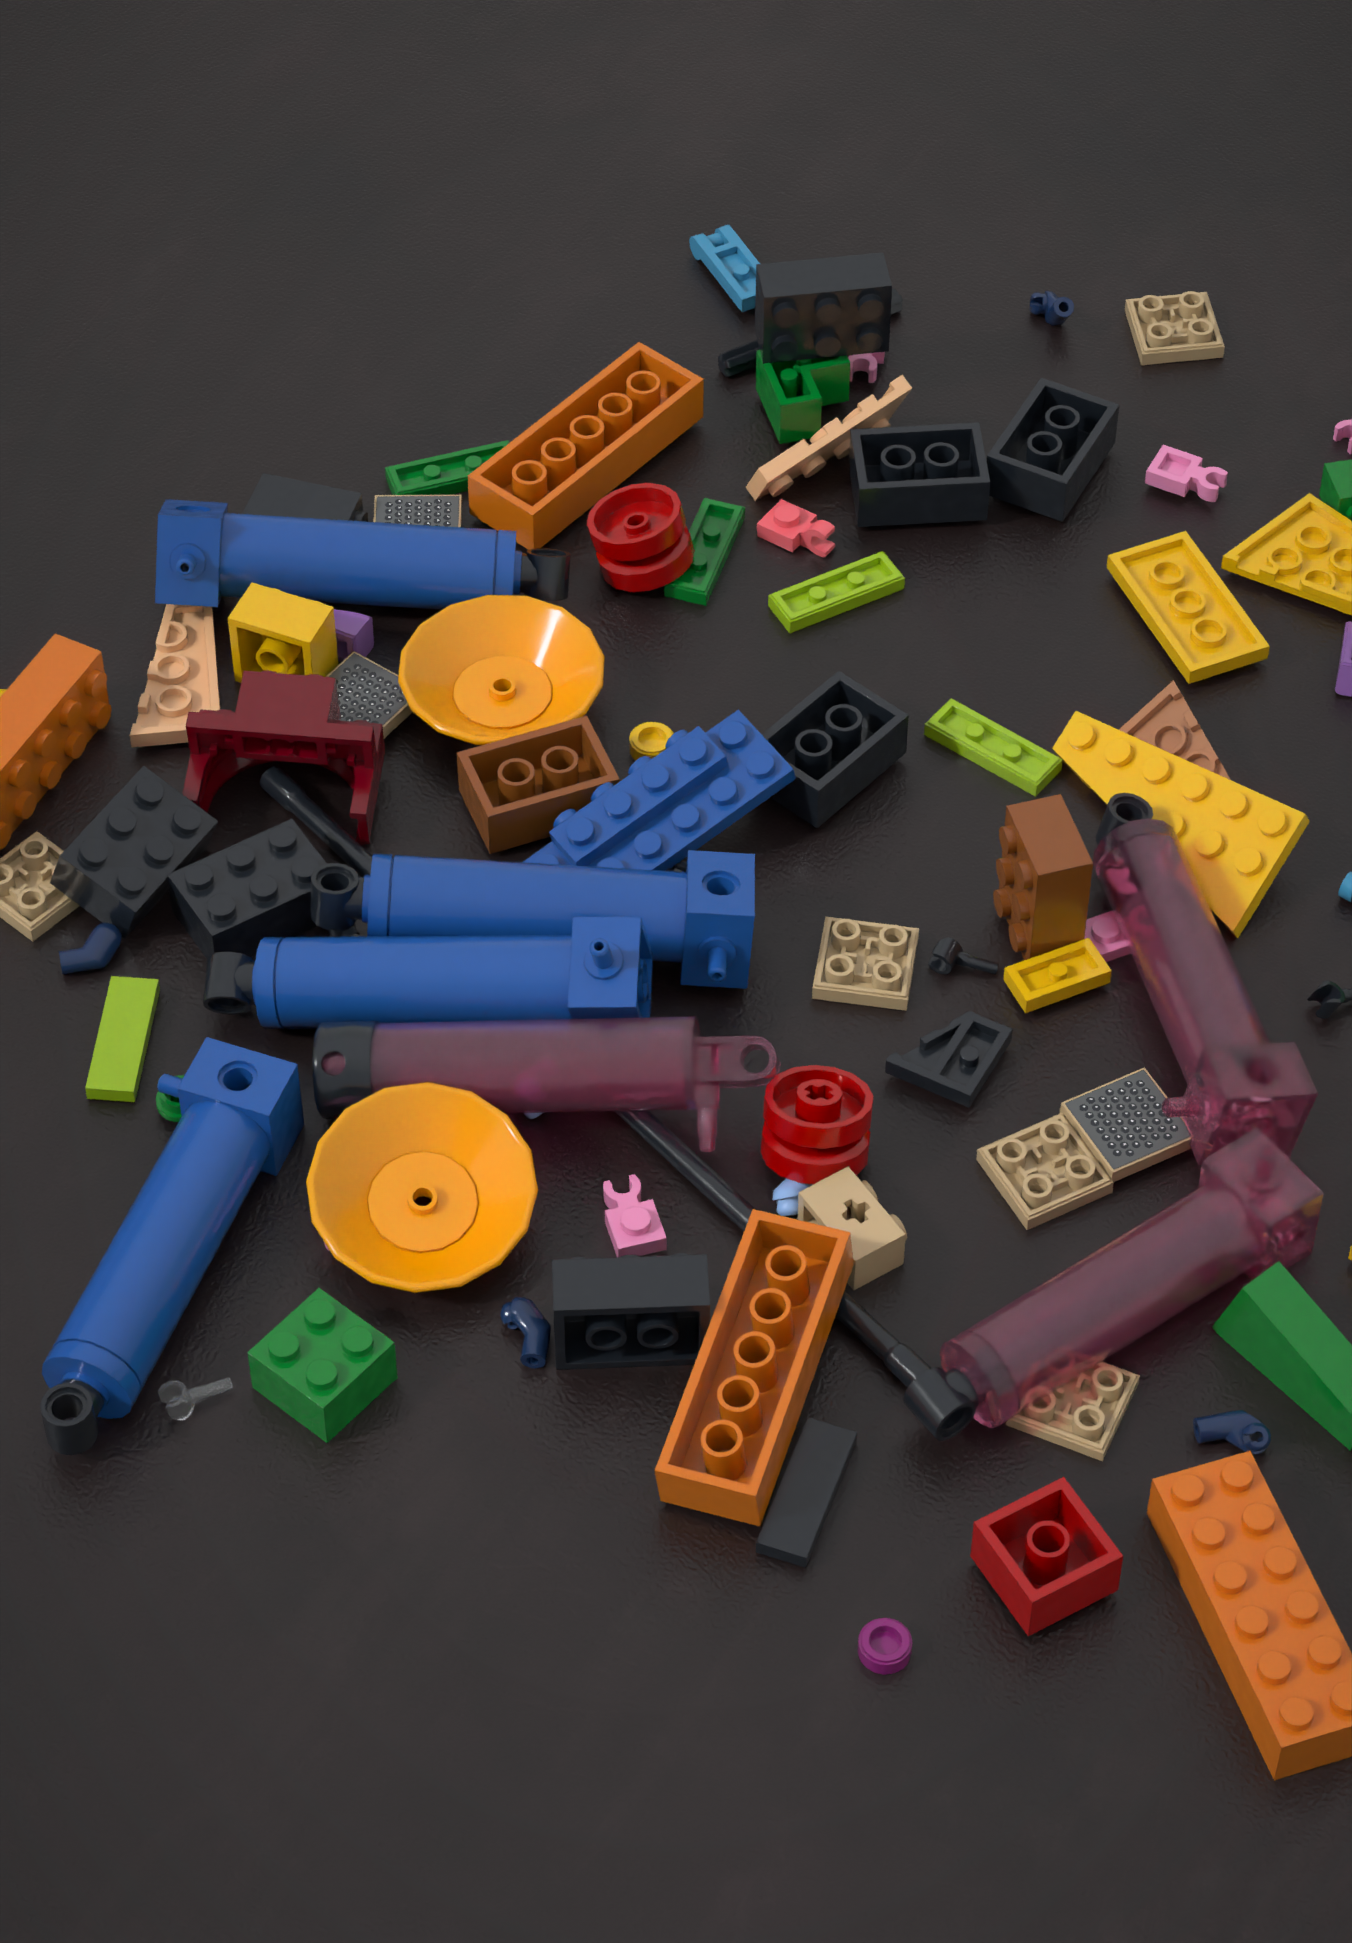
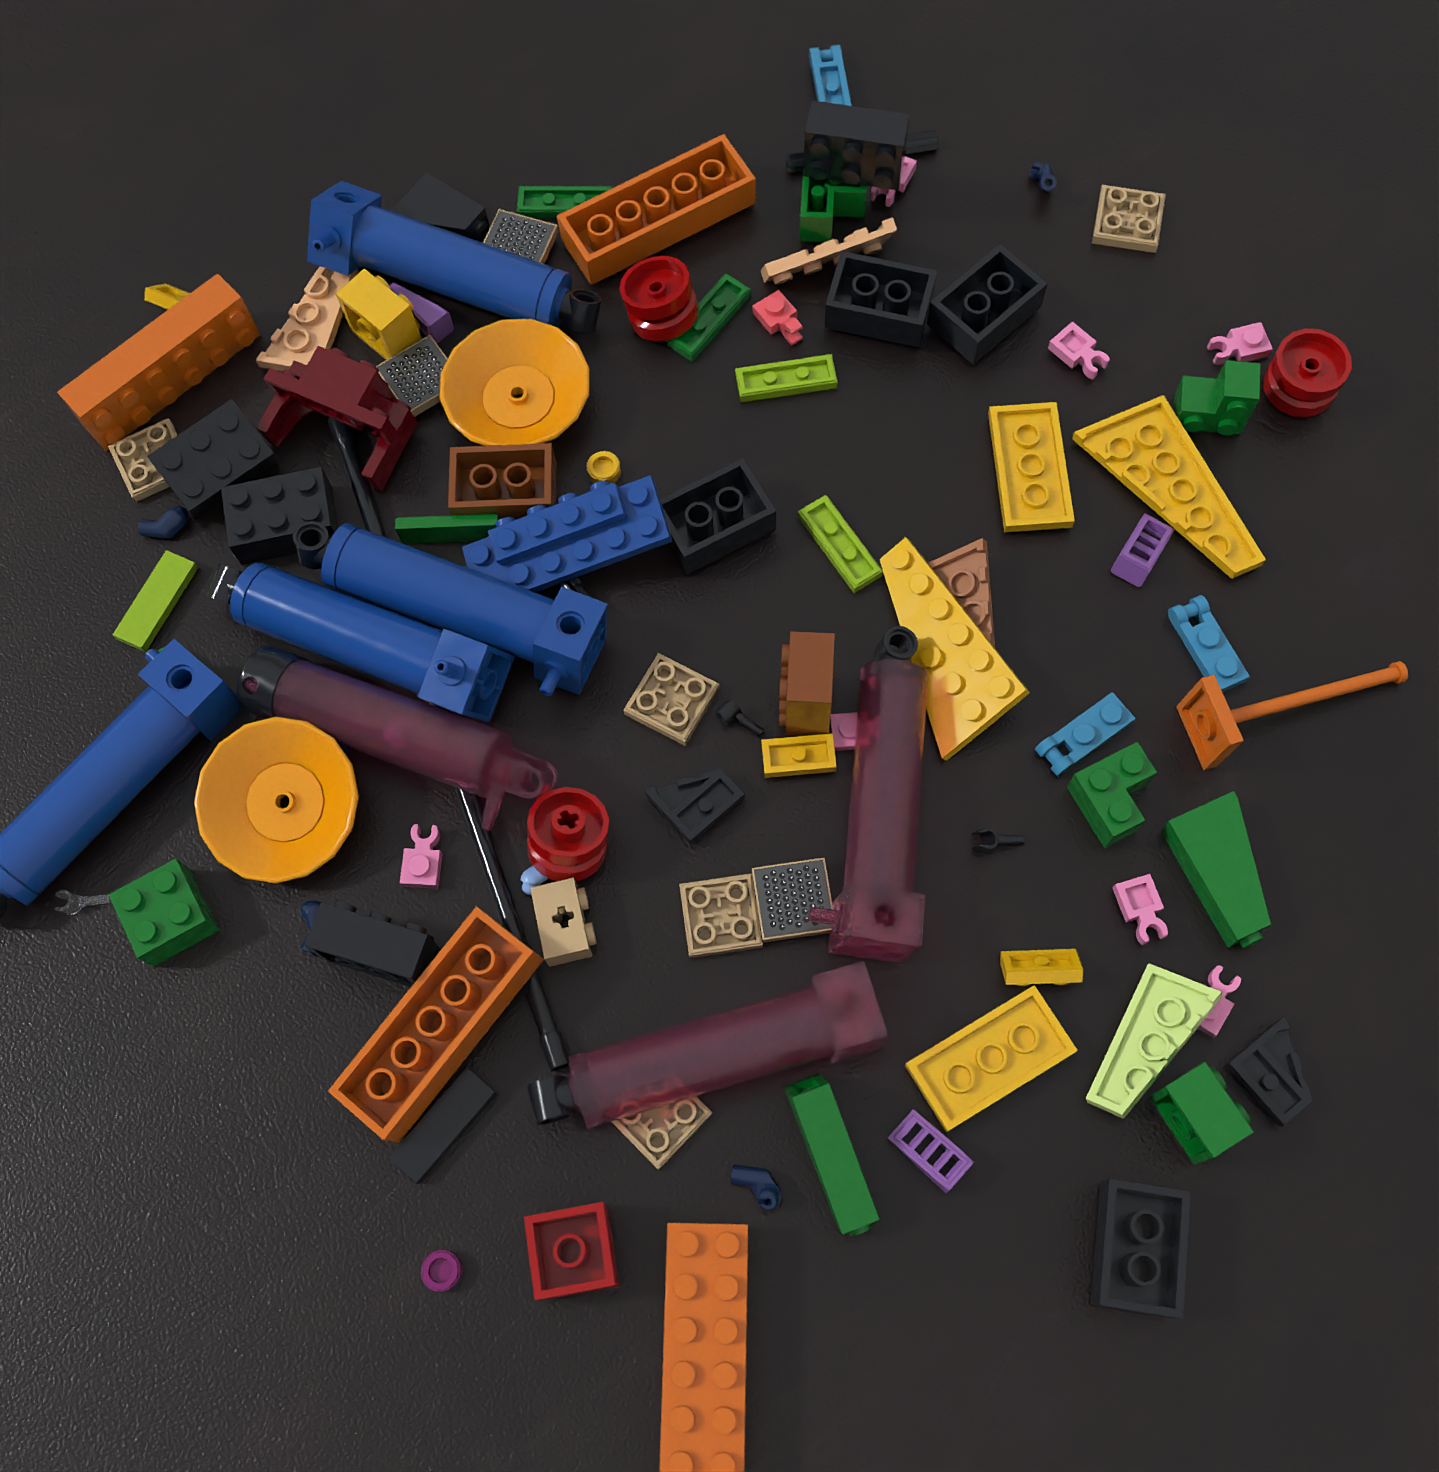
camera: 25 degrees right, 20 degrees up
none -> green tile [395,514,499,544]

